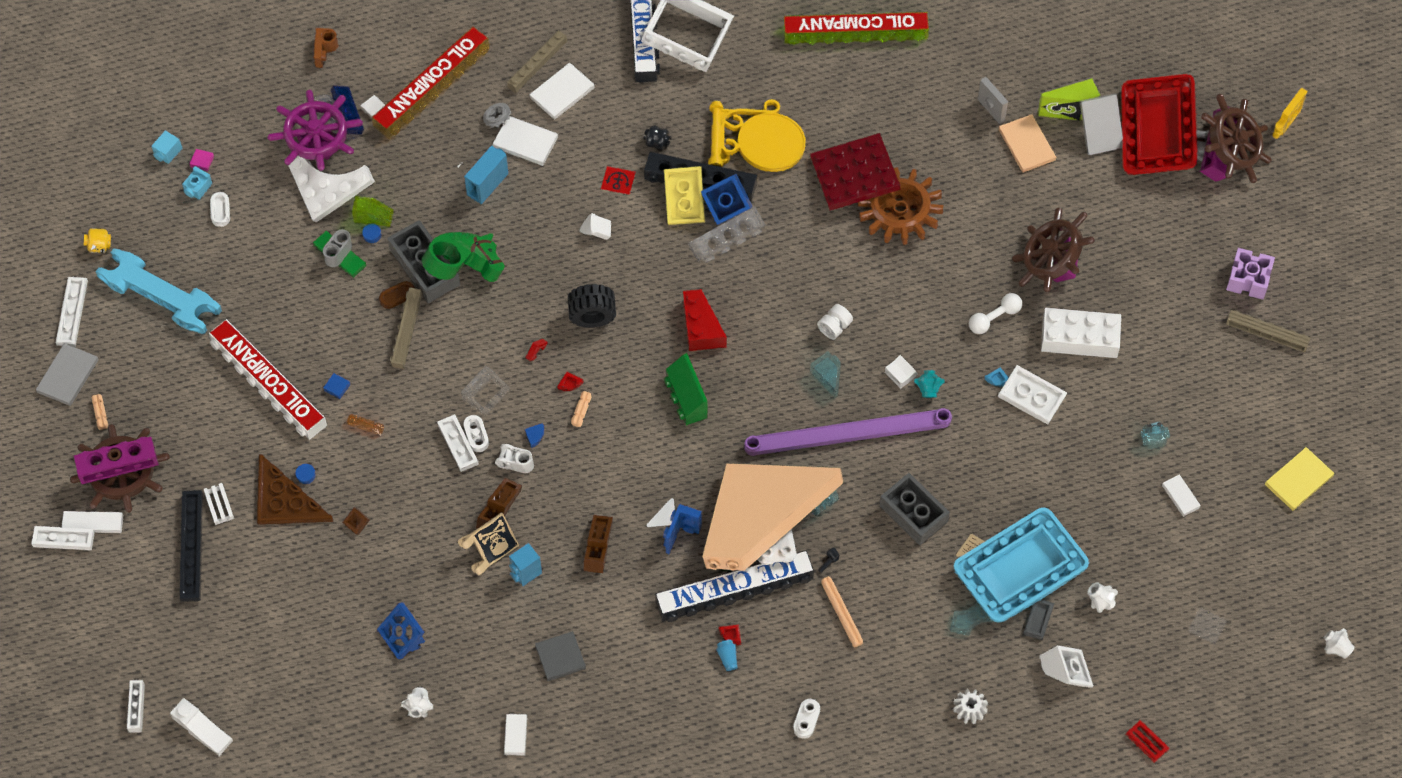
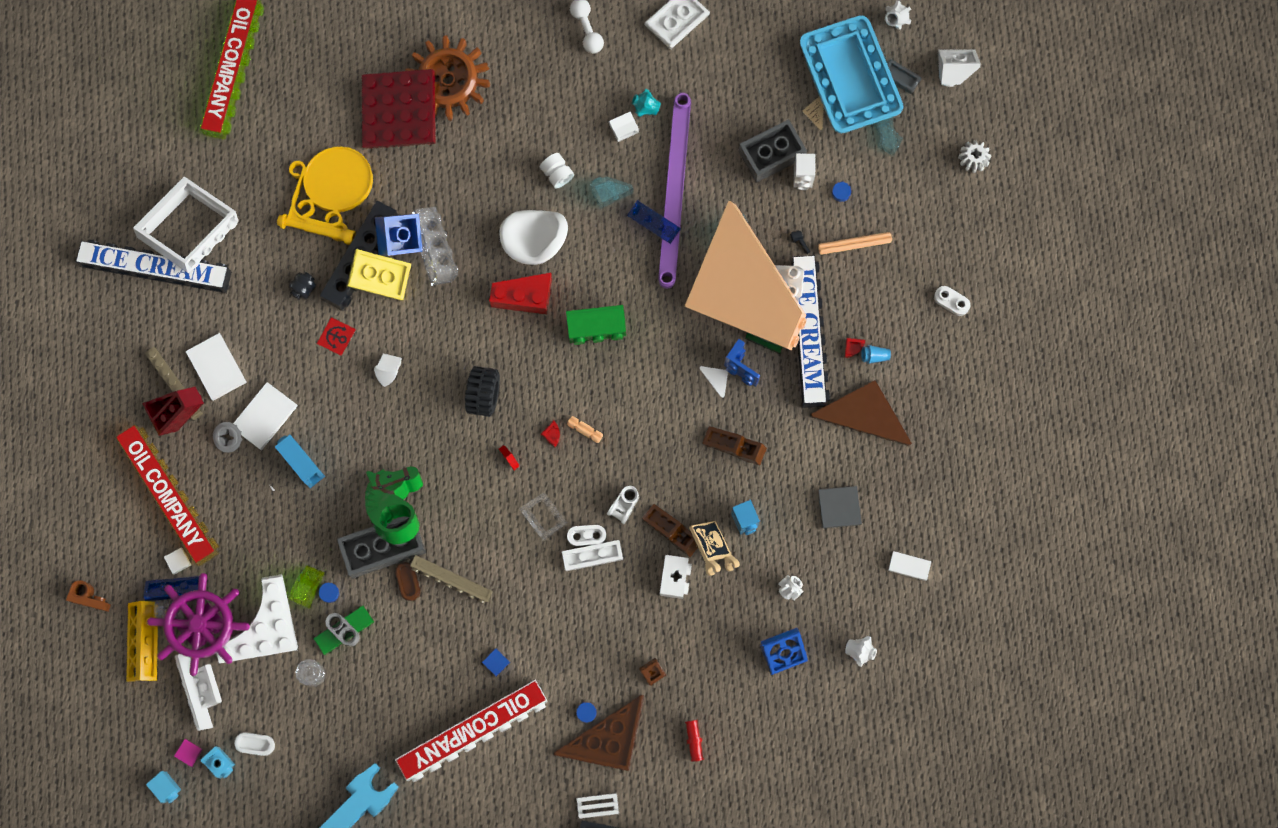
camera: 75 degrees left, 15 degrees up
clear orange axle [347,414,384,435] -> none
blue tile [525,423,544,448] -> none
dark azure tile [984,367,1008,386] -> none
red tile [1126,720,1170,763] -> none
none -> yellow fence [126,601,158,682]
none -> dark red wedge [142,387,204,436]
none -> white bracket [175,654,222,731]
none -> clear wheel [296,659,326,687]
none -> white piece [500,210,568,265]
none -> clear blue plate [627,200,681,244]
none -> white brick [660,555,692,599]
none -> red pin [685,720,704,762]
none -> white gear [778,575,803,600]
none -> white brick [793,153,815,190]
none -> reddish brown tile [811,380,912,446]
none -> blue tile [832,182,851,202]

